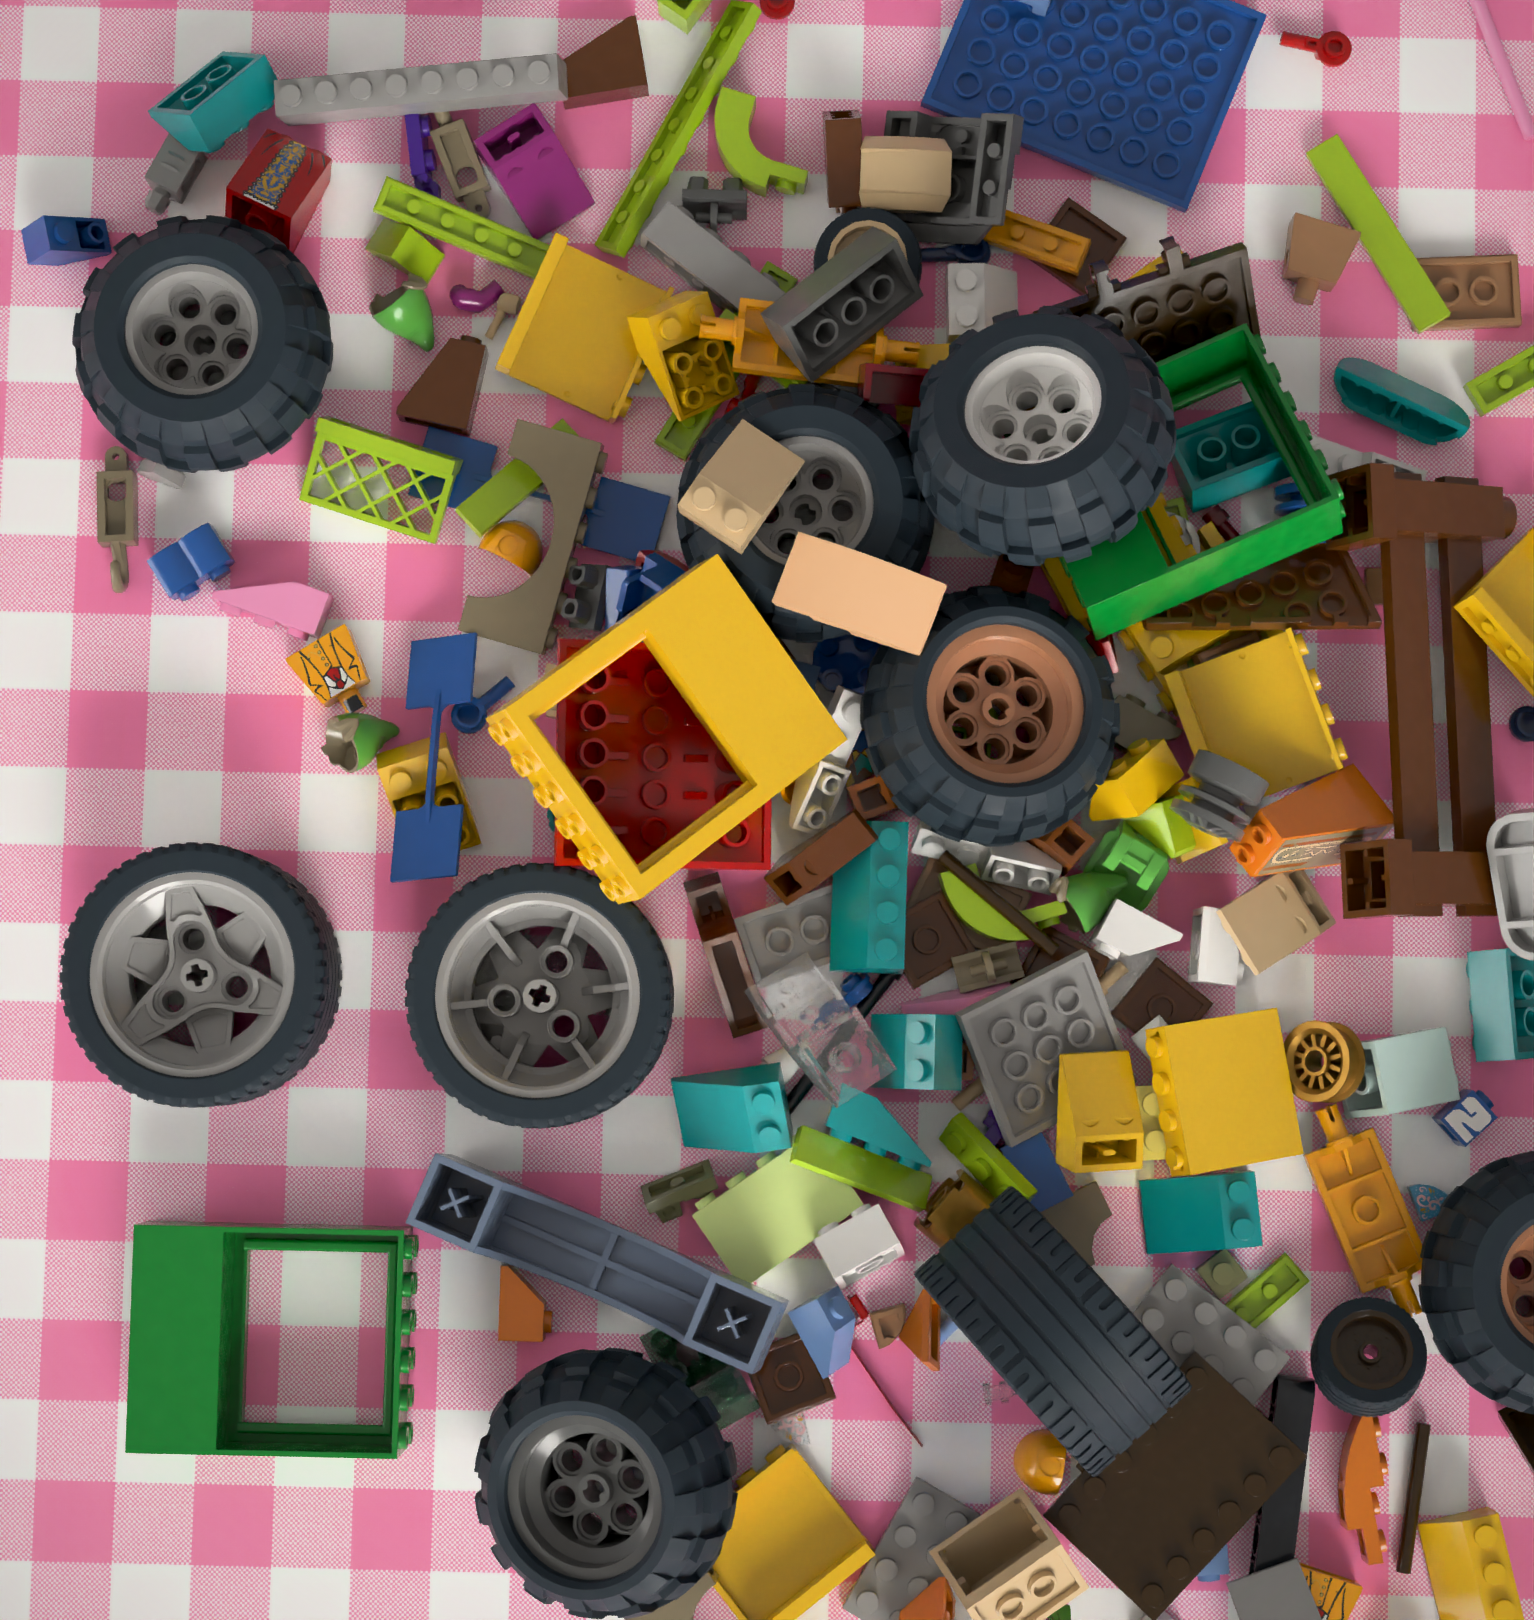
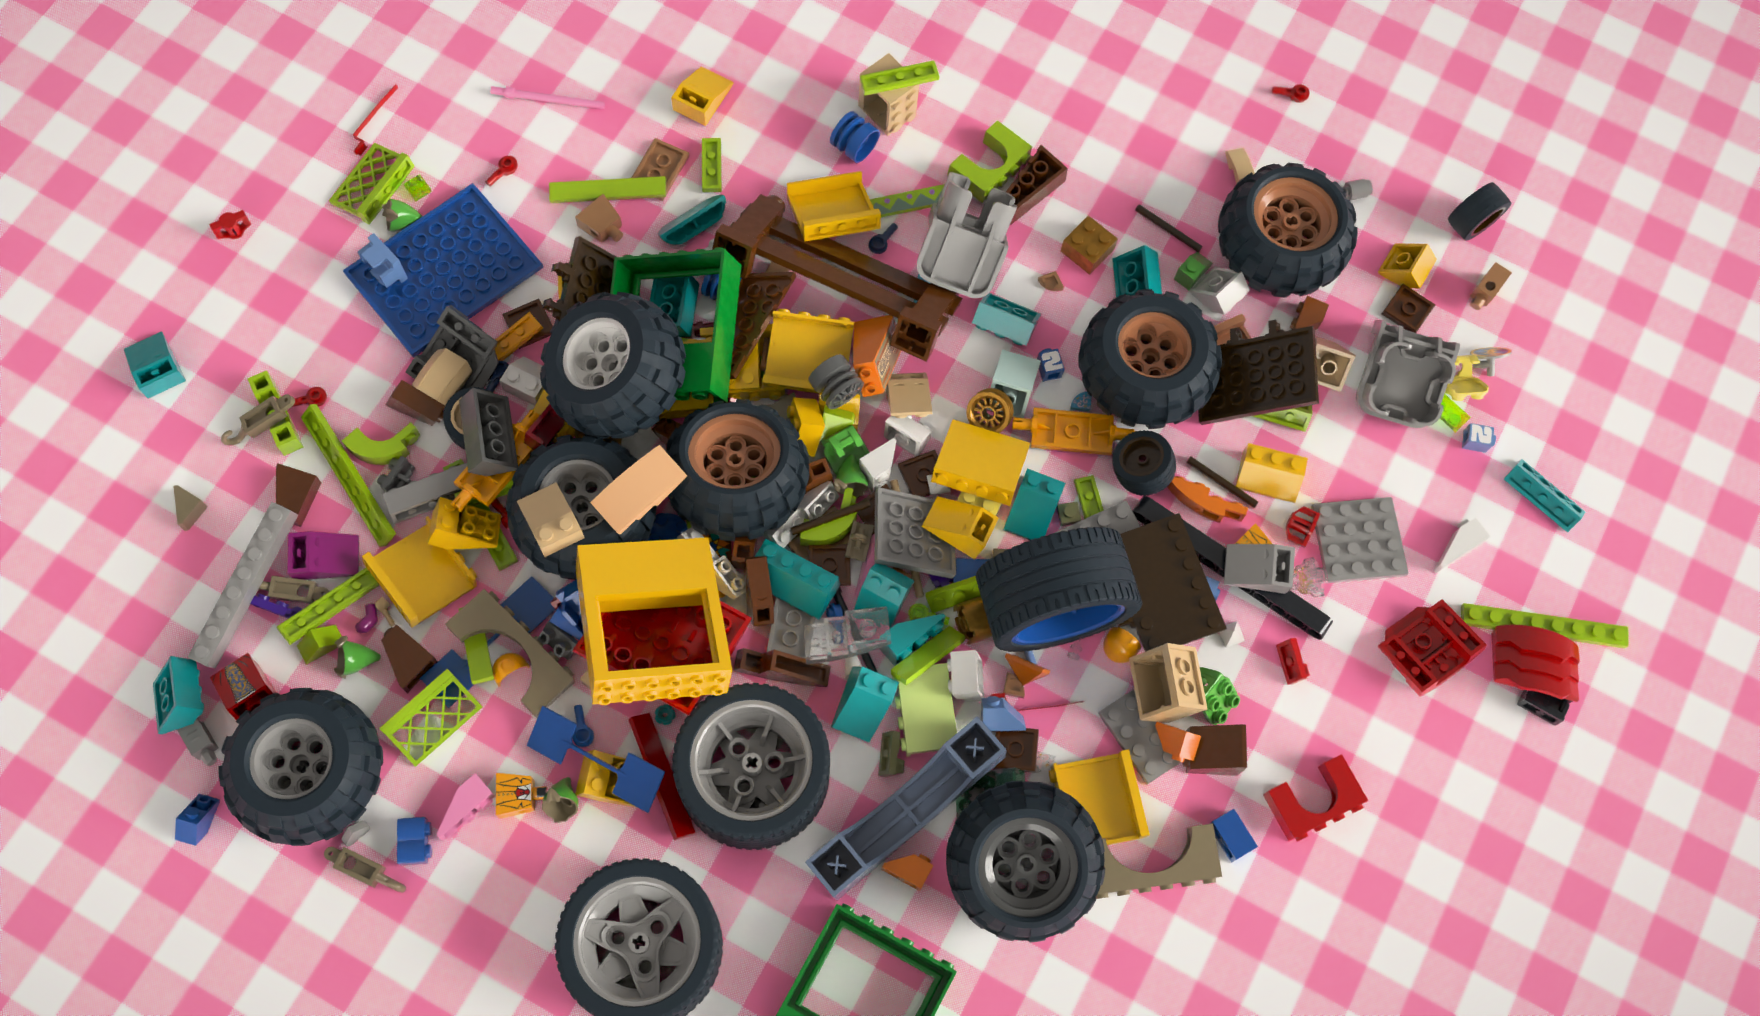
camera: 70 degrees left, 15 degrees down
none -> red tile [628,713,696,840]
none -> clear neon green plate [908,603,950,625]

